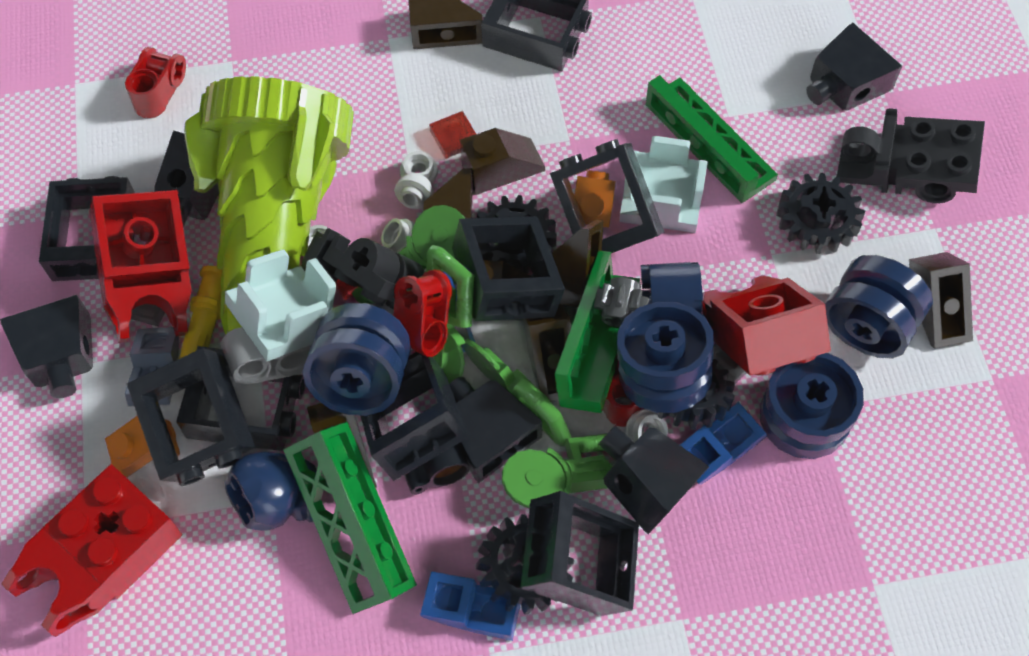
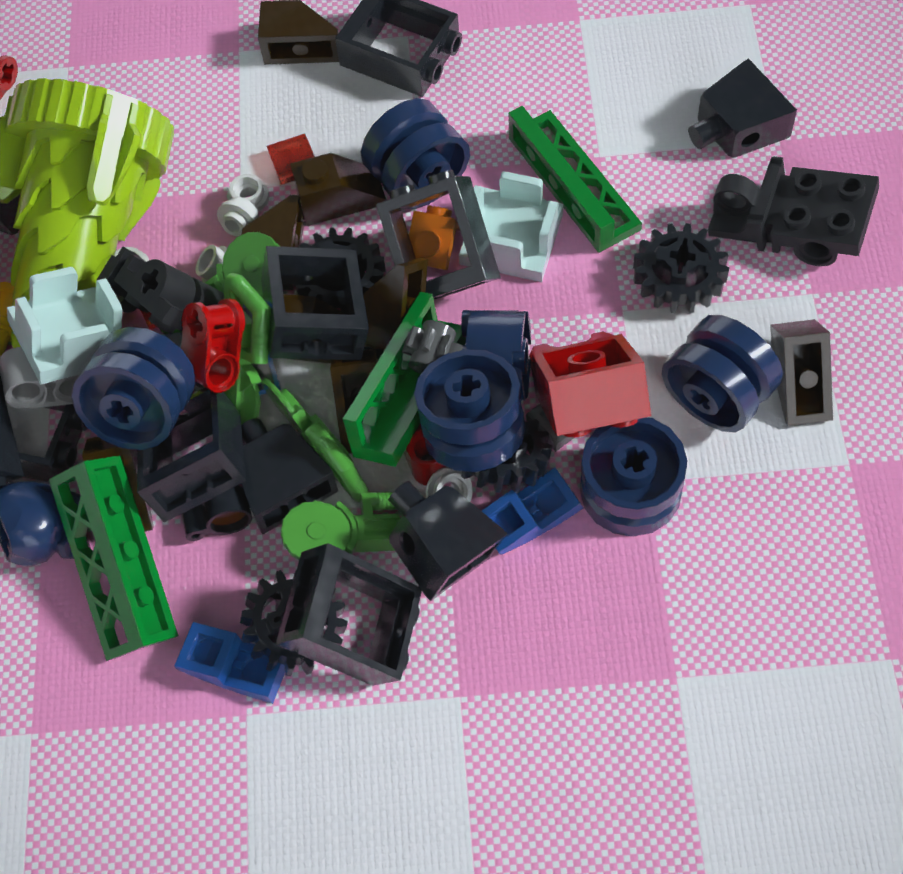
camera: 10 degrees right, 0 degrees up
none -> dark blue wheel [360,98,470,209]

